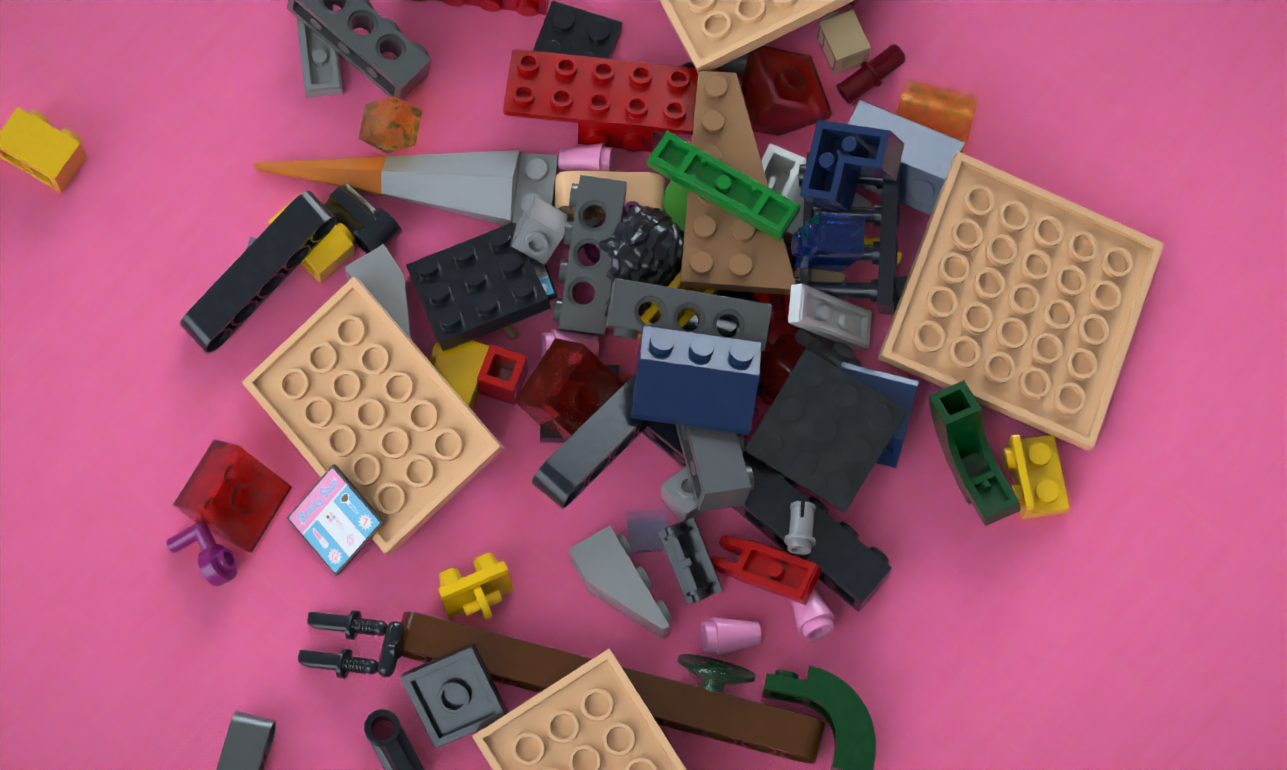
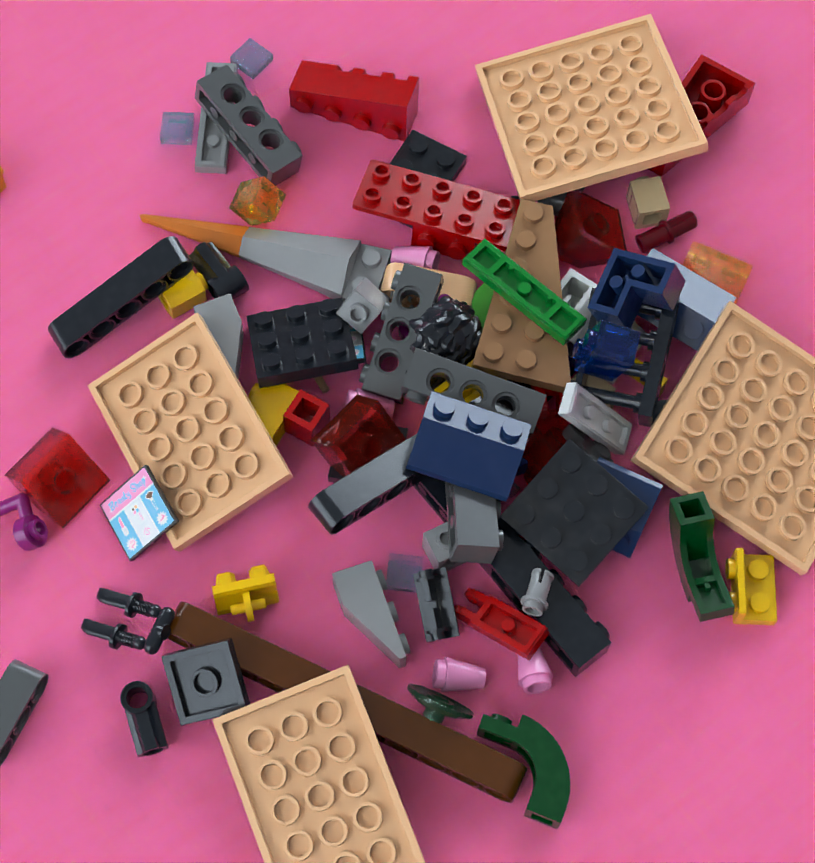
camera: 10 degrees right, 5 degrees down
none -> clear light blue tile [160,112,195,145]

